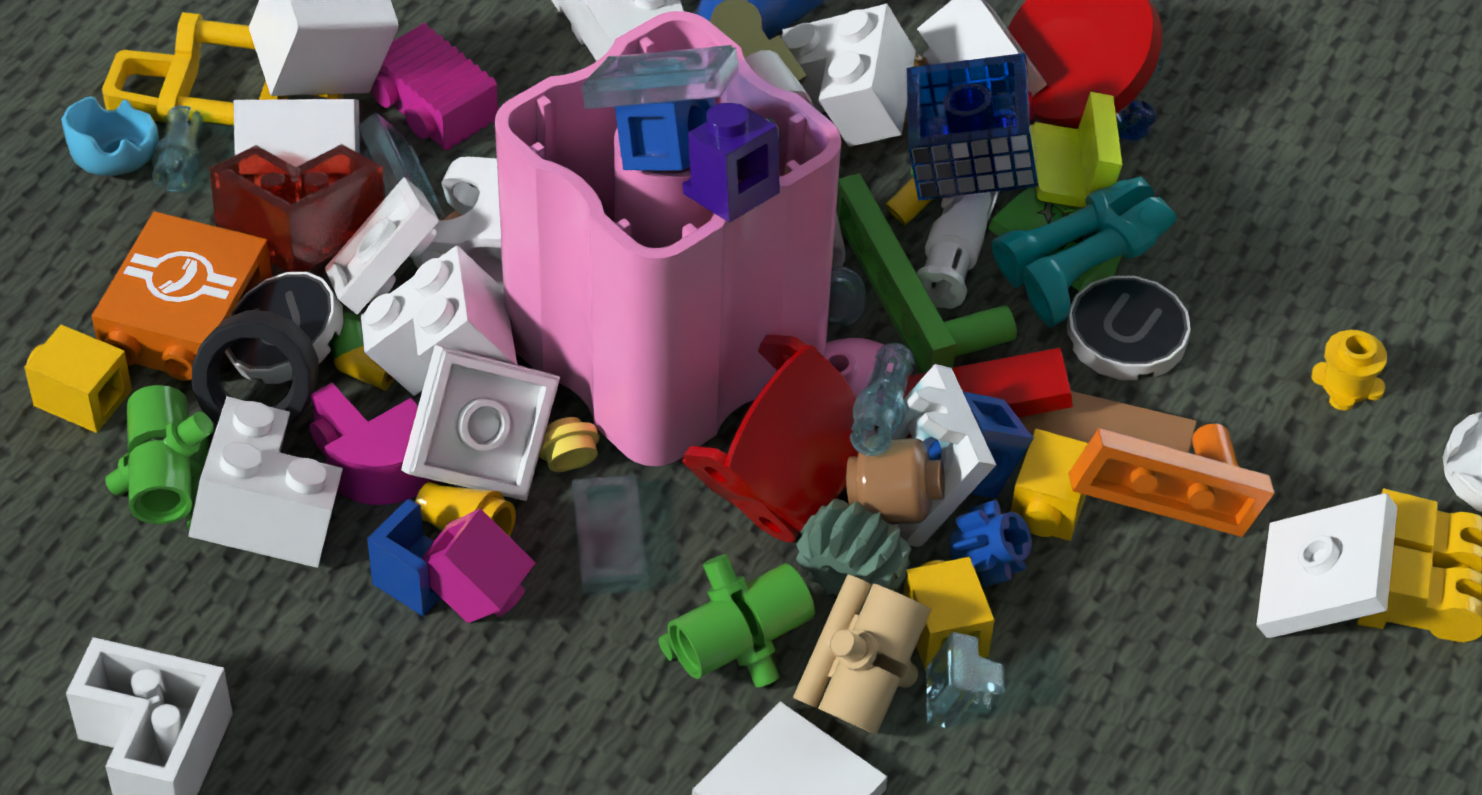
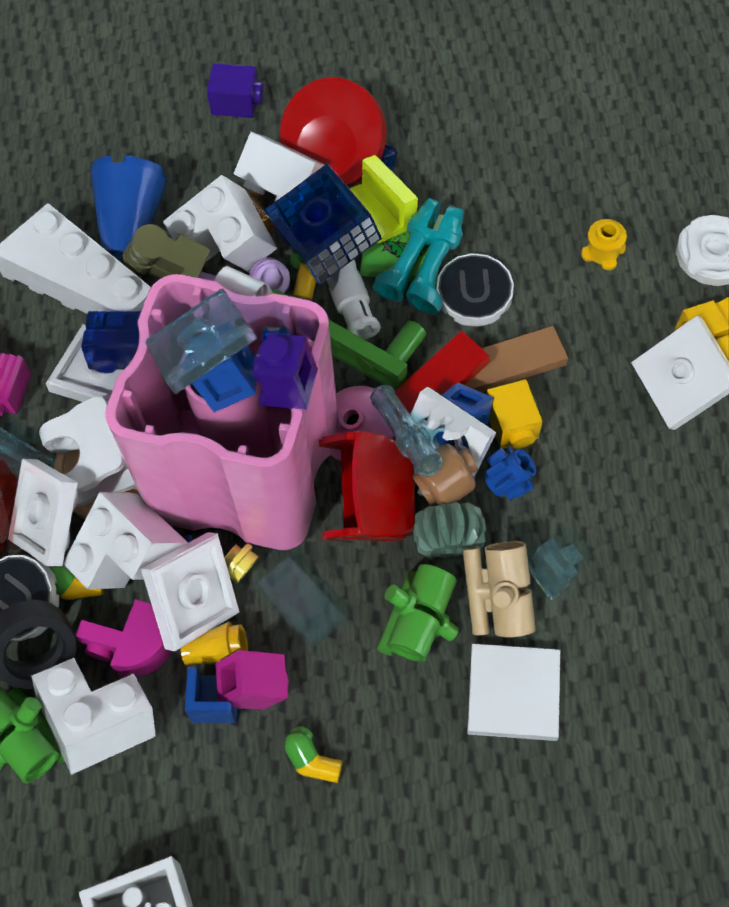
camera: 30 degrees left, 15 degrees up
yellow brick [903,557,994,671] -> none
orange piece [1068,424,1274,537] -> none
none -> lavender tile [249,258,290,293]
none -> arm [285,726,343,783]

